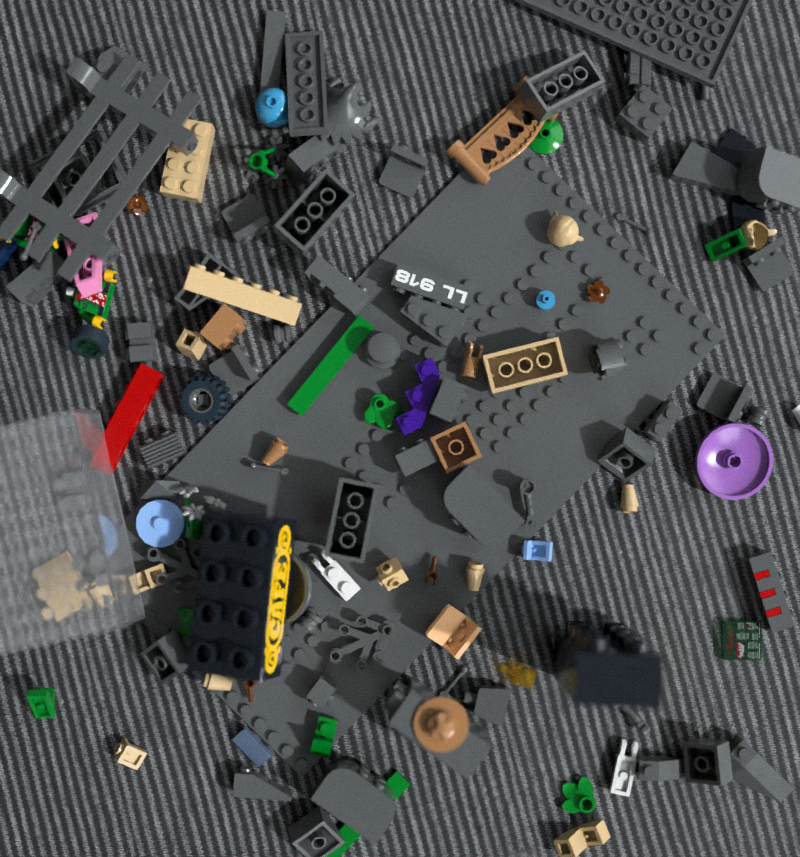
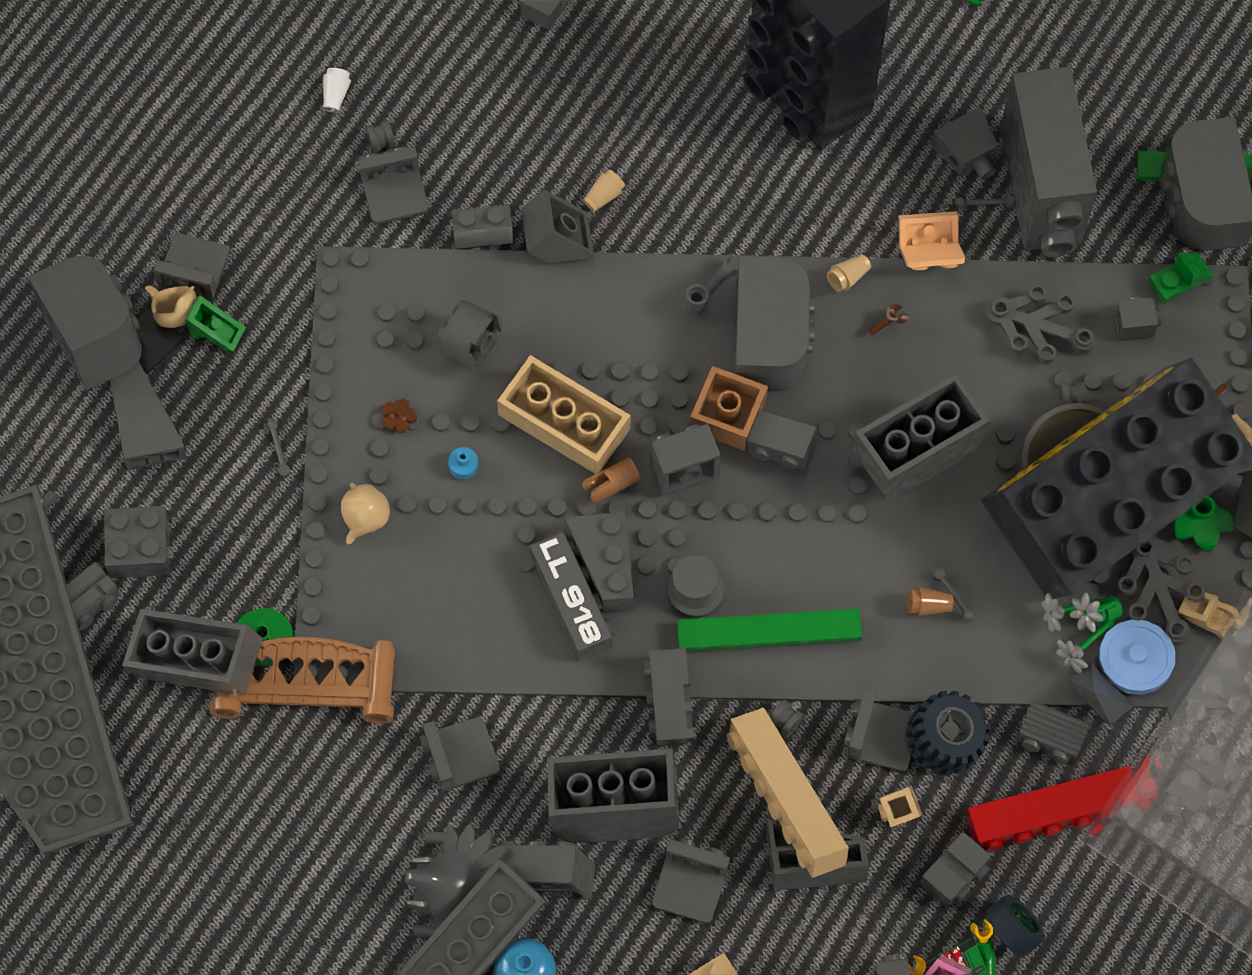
camera: 135 degrees left, 20 degrees down
medium nougat brick [200,303,247,351] -> none
dark grey plant [241,136,288,189] -> none
white hinge [311,549,361,602] -> none
green plate [364,393,403,430] -> none
tan brick [375,556,409,591] -> none
dark purple brick [396,357,440,436] -> none
medium nougat hat [414,697,469,753] -> none
clear yellow piece [500,663,537,690] -> none
light blue bracket [521,540,553,562] -> none
medium lavender dish [695,423,773,500] -> none
black piece [713,128,757,169] -> none

